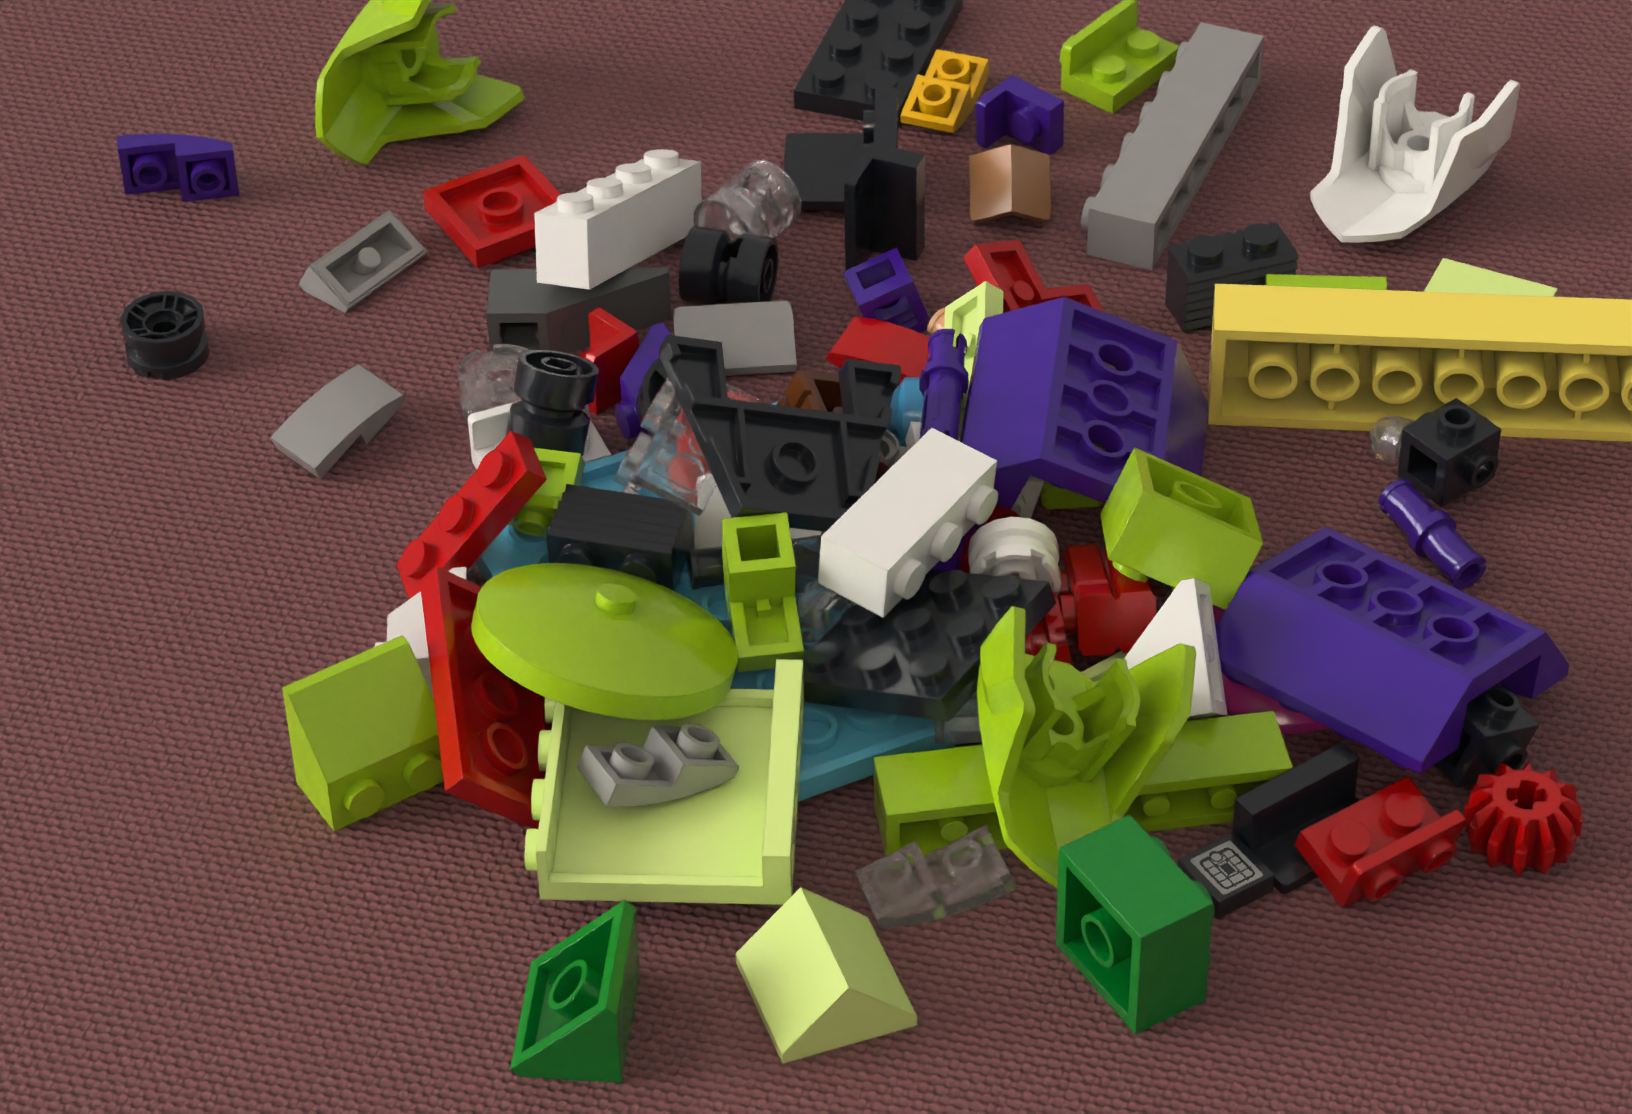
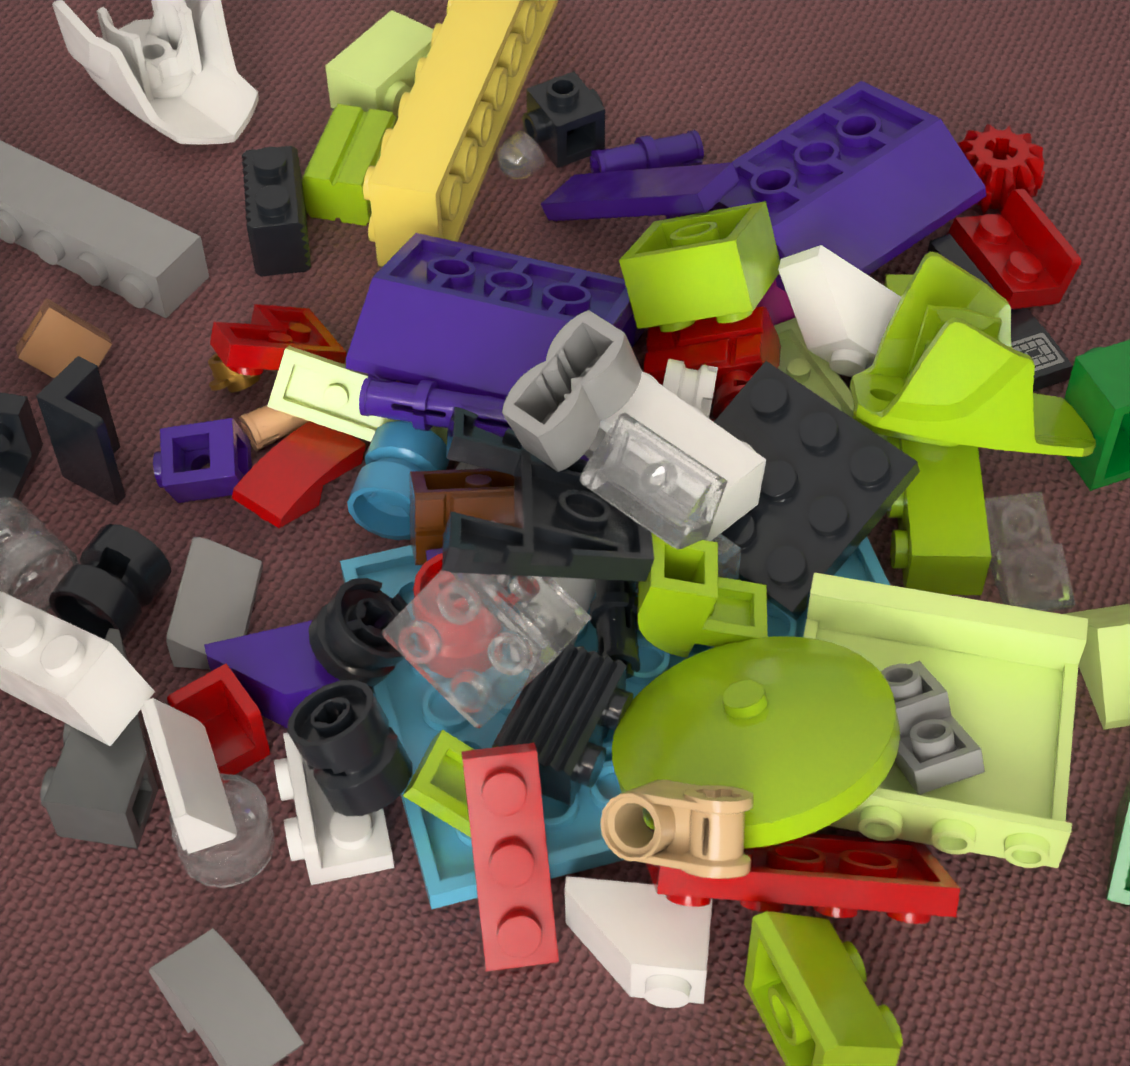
camera: 80 degrees left, 10 degrees up
none -> white slope [141,698,237,854]
none -> light grey brick [502,310,642,472]
none -> dark purple tile [540,162,740,221]
none -> clear slope [579,413,728,549]
none -> tan piece [600,779,754,878]

